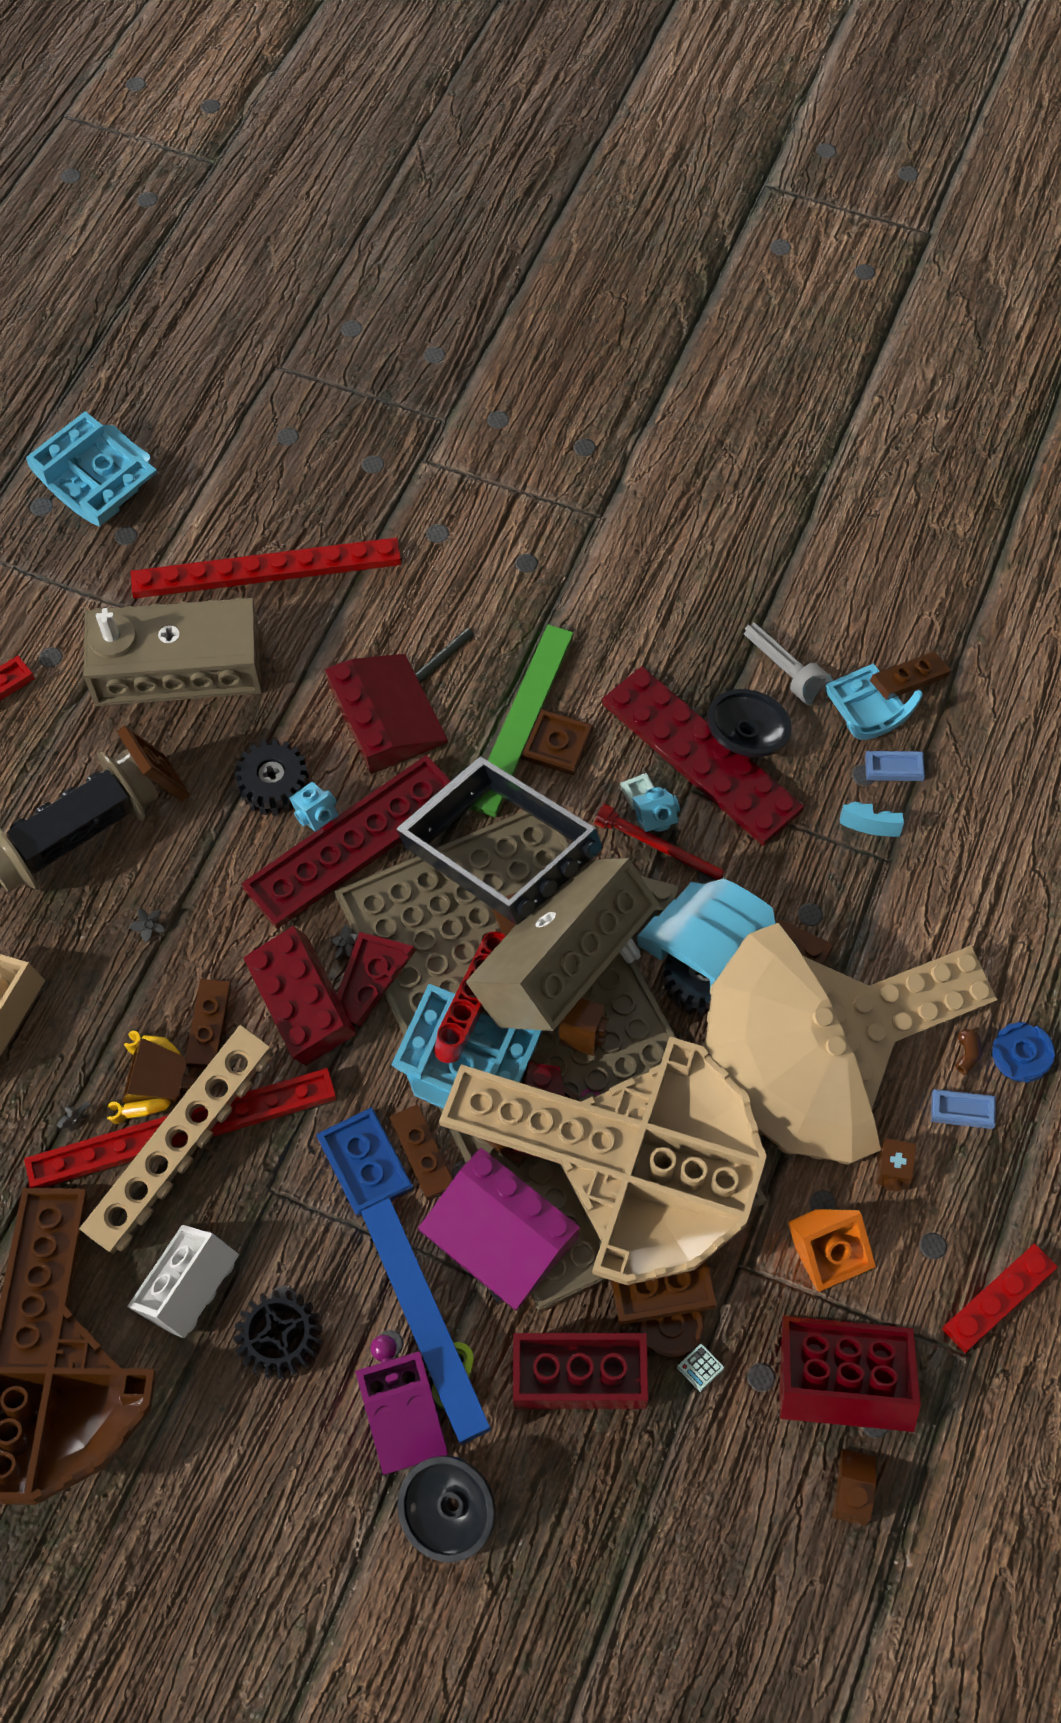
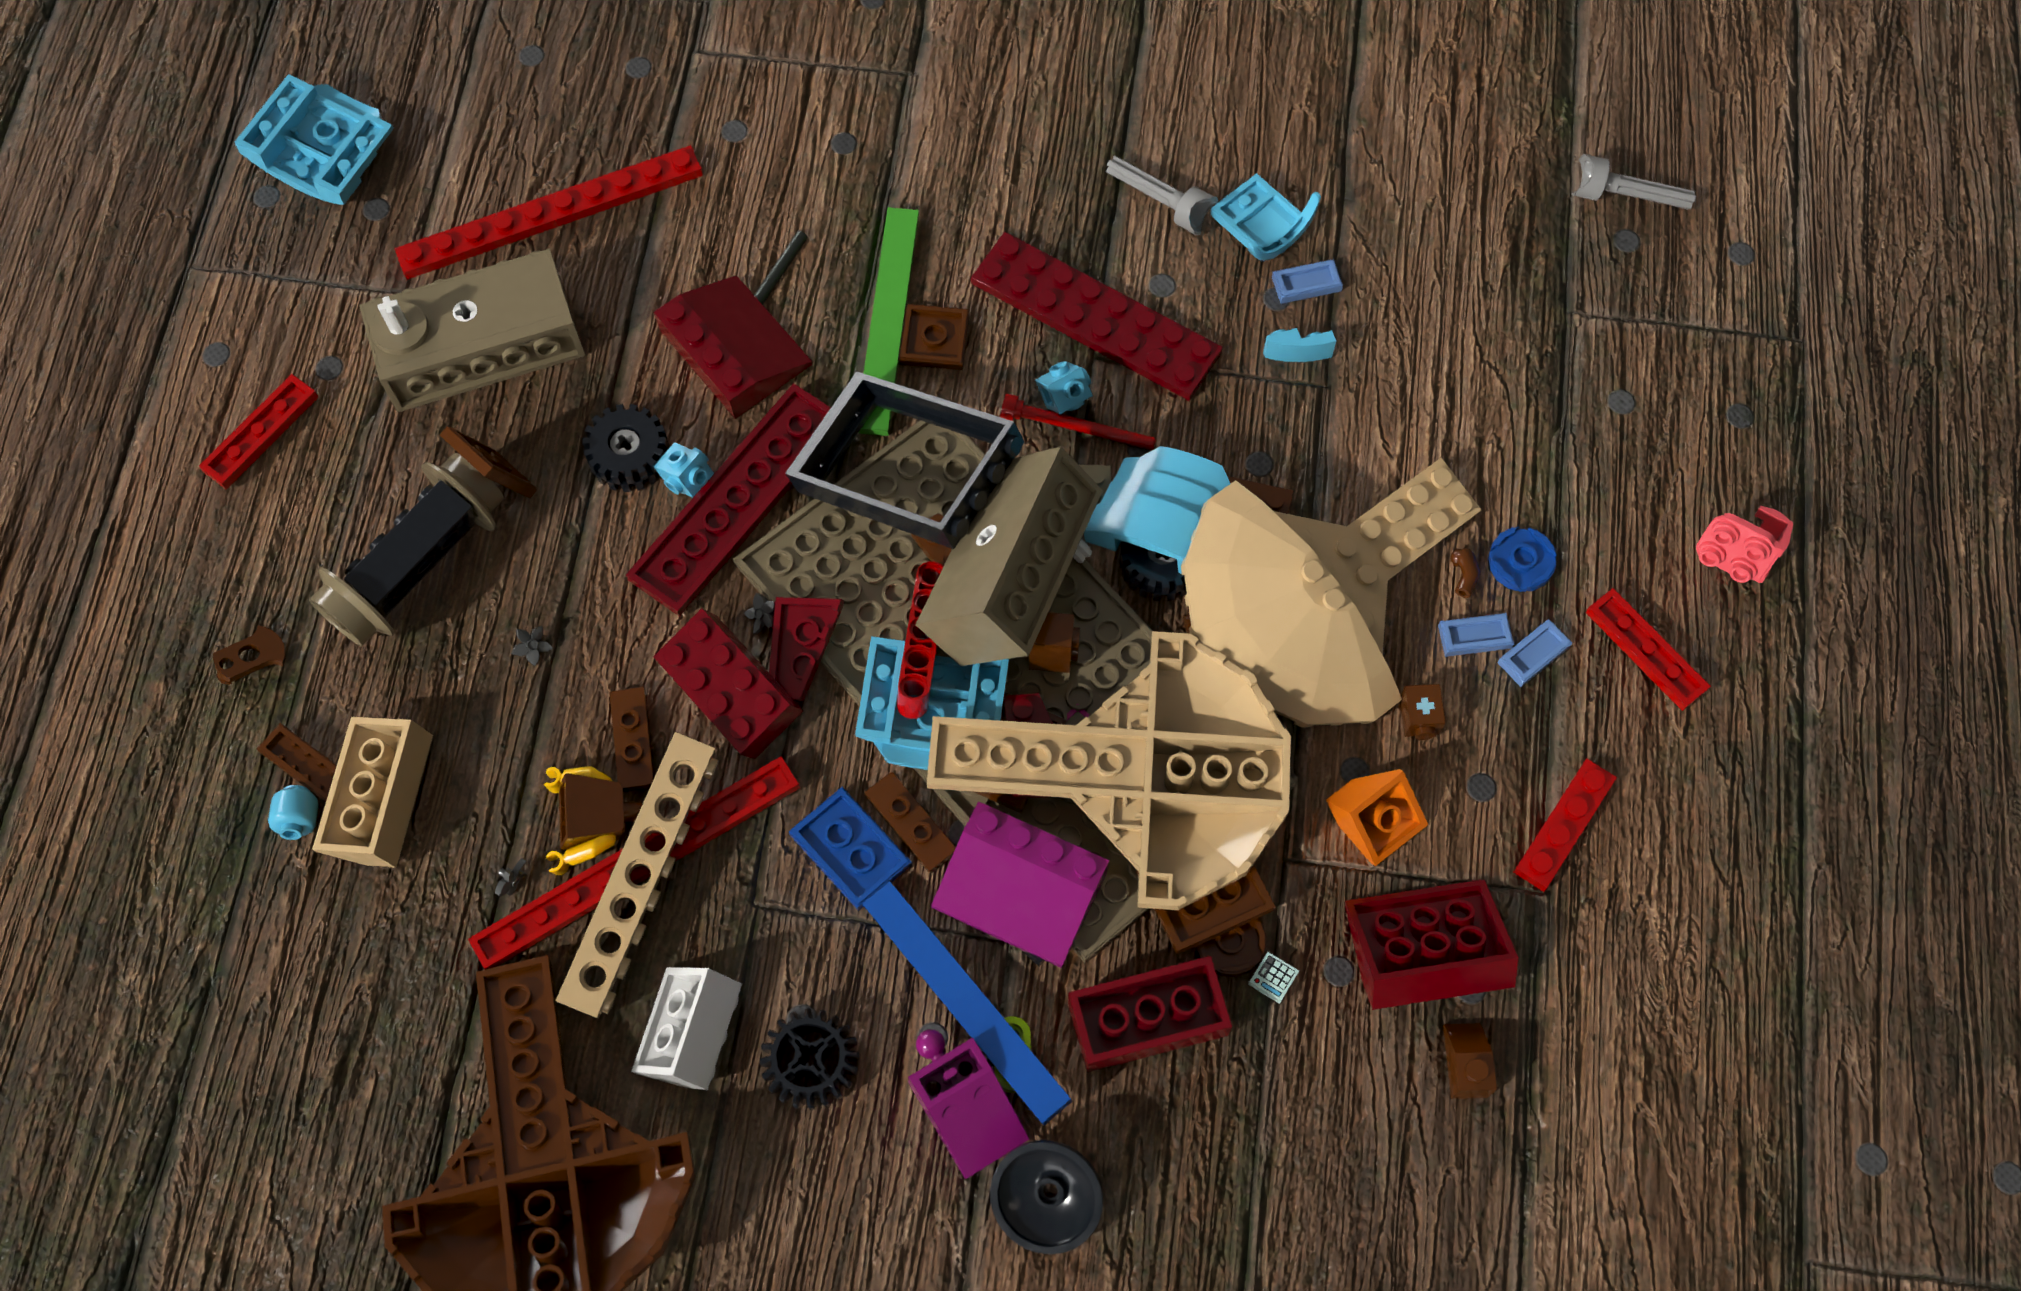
camera: 15 degrees left, 5 degrees up
light aqua tile [620,773,654,810] -> none
black dish [707,689,792,757] -> none
reddish brown plate [870,651,951,700] -> none
none -> medium blue tile [1497,619,1572,687]

